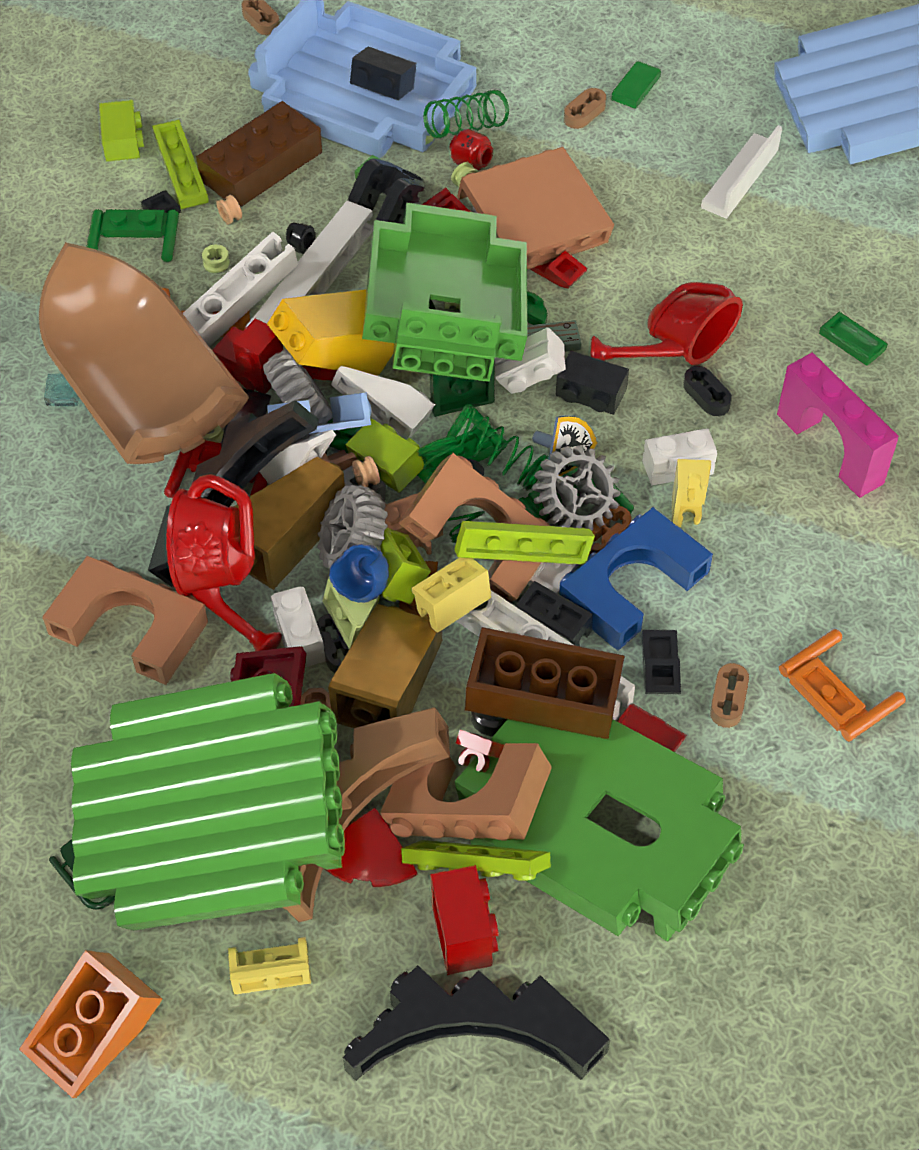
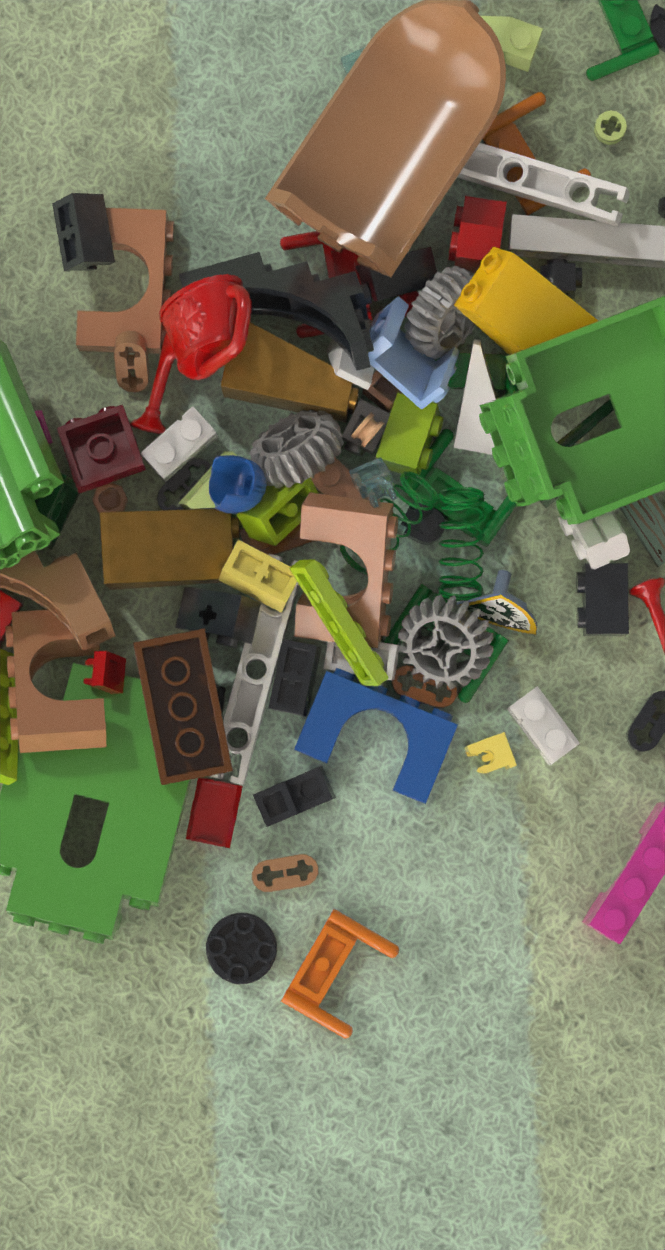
camera: 70 degrees right, 30 degrees up
none -> black hinge [52,193,115,272]
none -> medium nougat beam [114,331,150,392]
none -> black brick [175,587,261,648]
none -> black tile [206,912,277,984]
none -> clear light blue plate [349,457,397,508]

